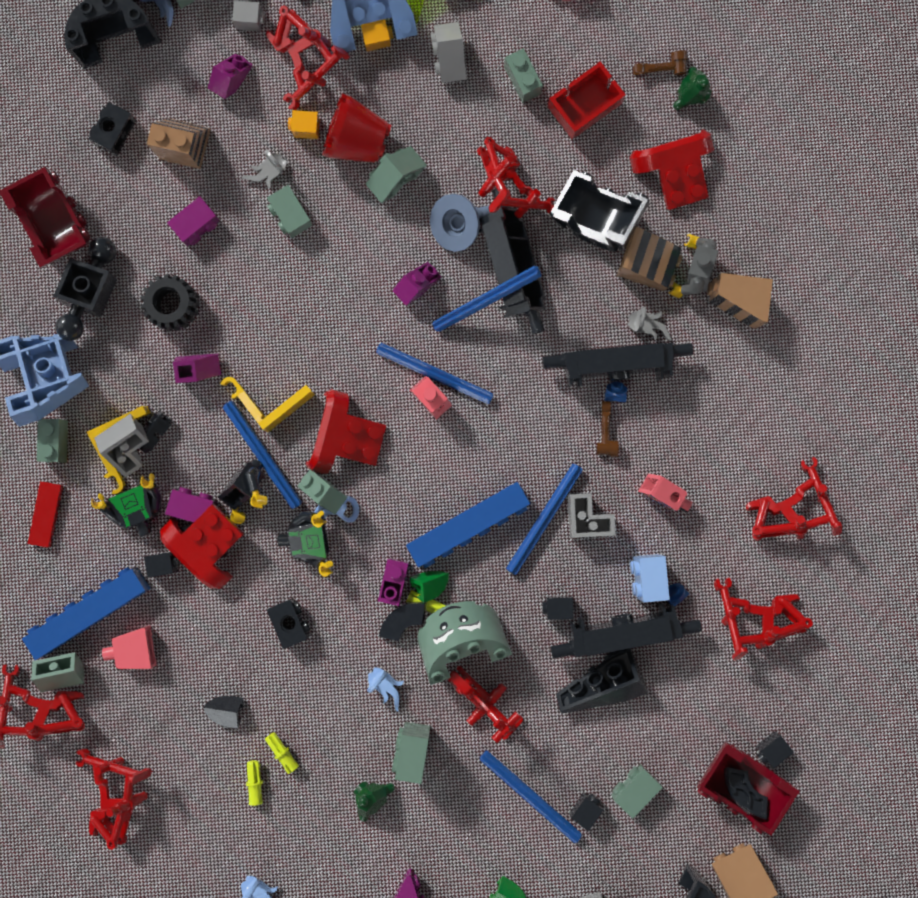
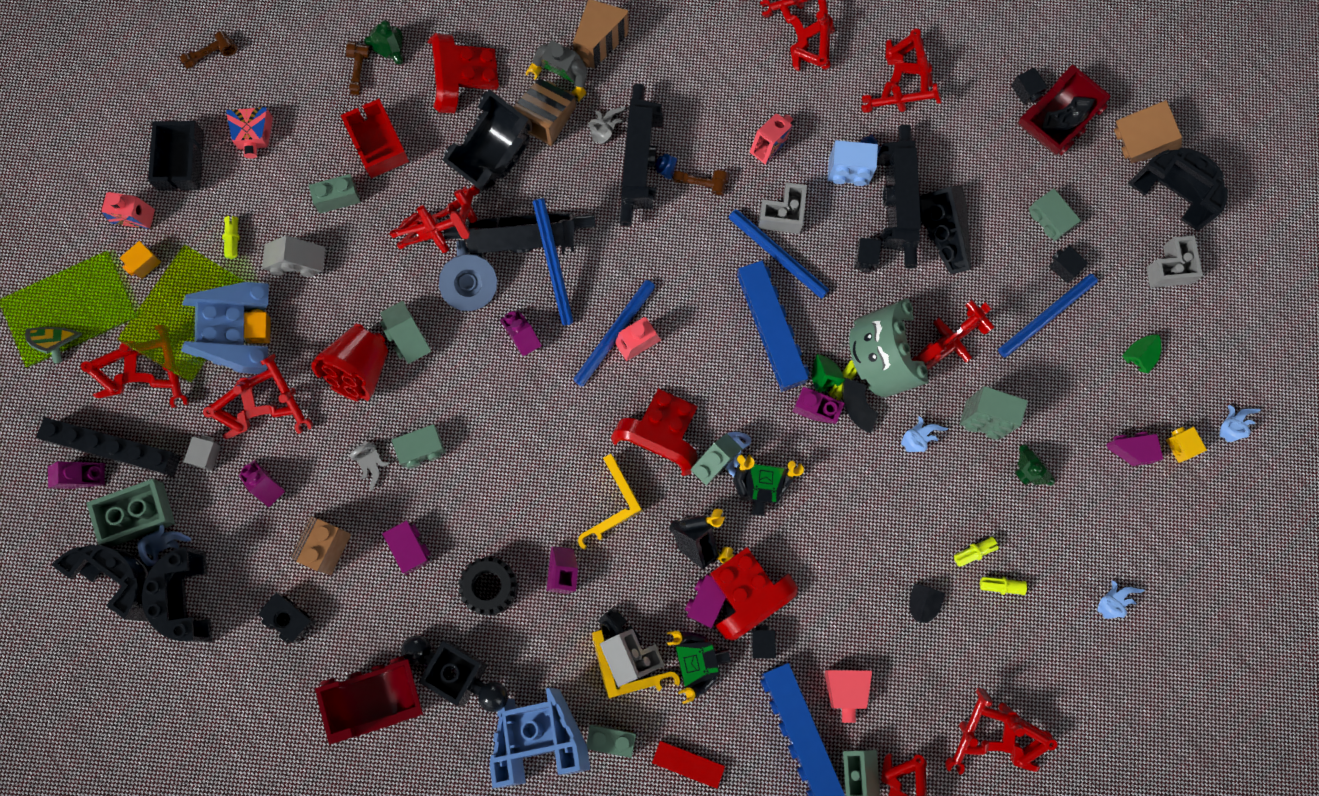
camera: 85 degrees left, 10 degrees down
blue axle [223,401,302,509] -> none
black brick [267,598,311,649] -> none
light orange brick [288,110,320,139] -> none

